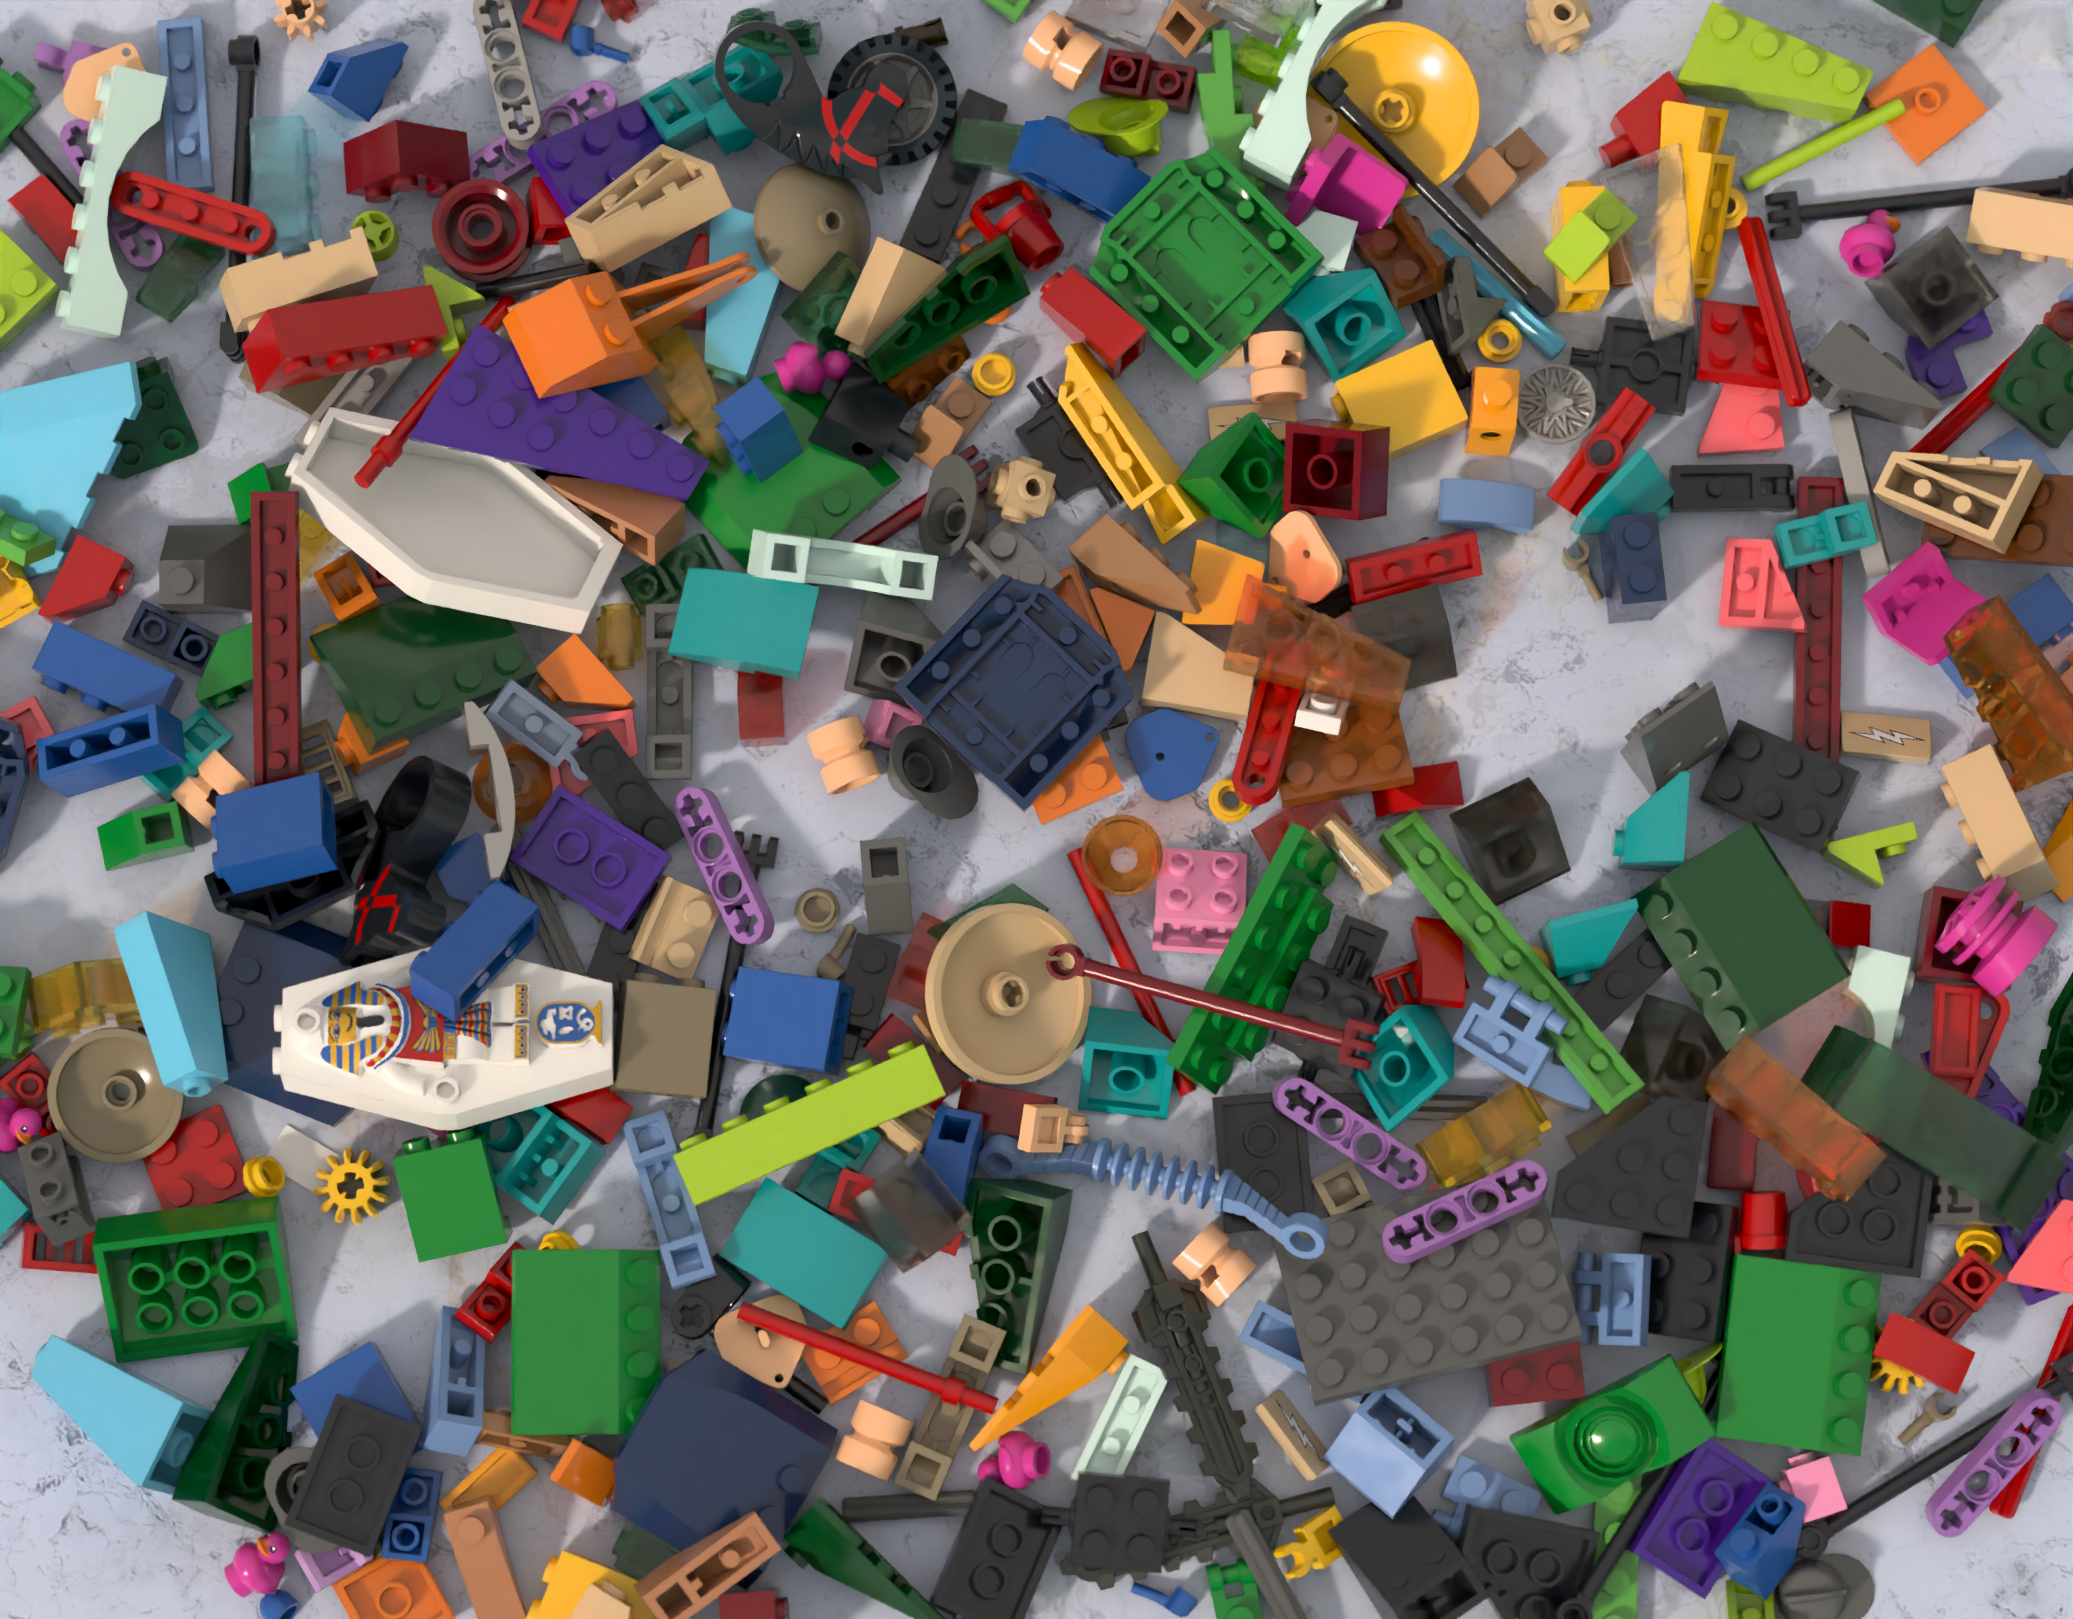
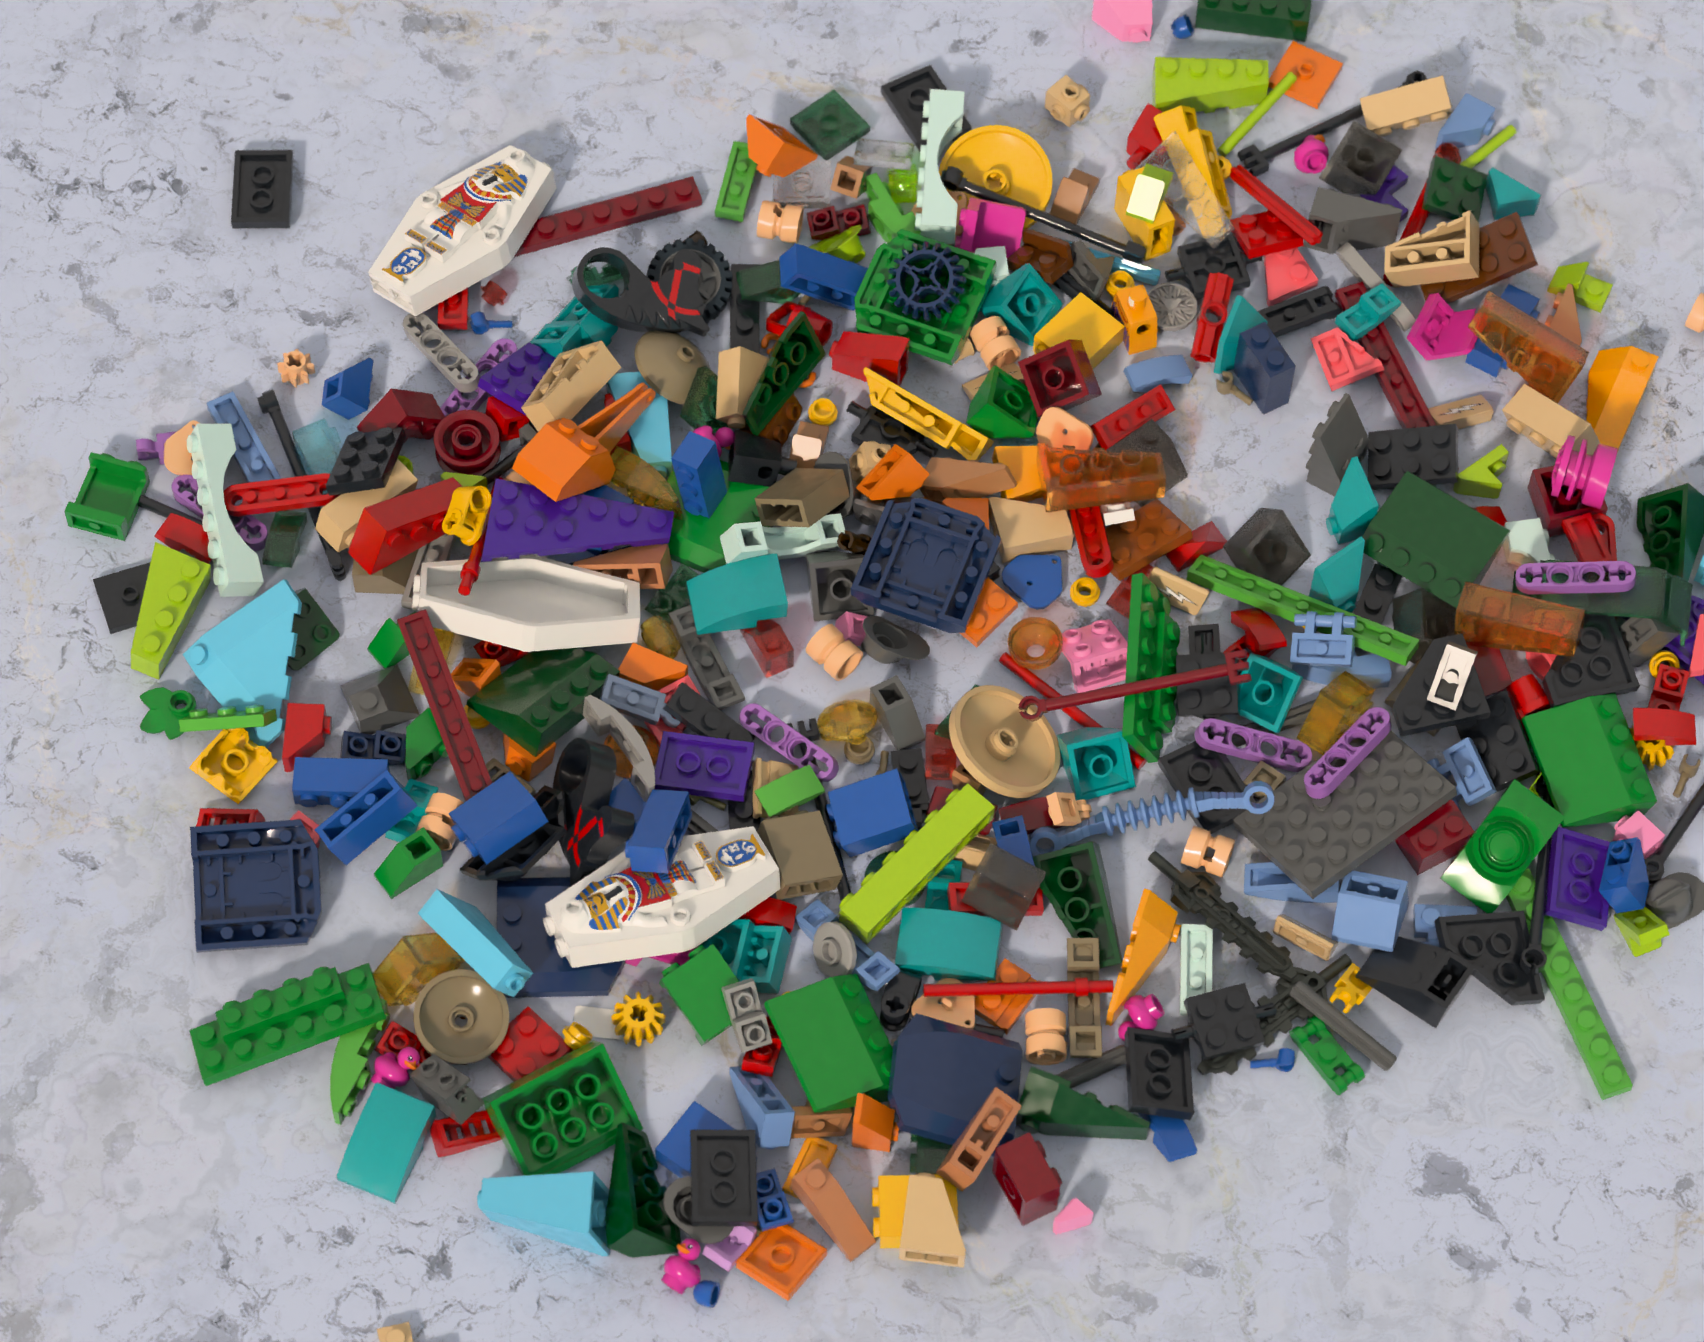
camera: 25 degrees left, 20 degrees down
none -> black plate [326,427,406,496]
none -> yellow piece [442,486,492,546]
none -> light grey slope [721,978,772,1053]
none -> dark tan brick [754,468,850,527]
none -> bright green slope [754,765,825,818]
none -> light grey wheel [813,921,857,978]
none -> clear yellow dish [817,699,878,745]
none -> dark brown pin [837,530,872,555]
none -> orange slope [856,444,930,501]
none -> dark blue gear [887,241,967,321]
none -> slope [1427,641,1478,711]
none -> medium lavender beam [1515,561,1636,594]

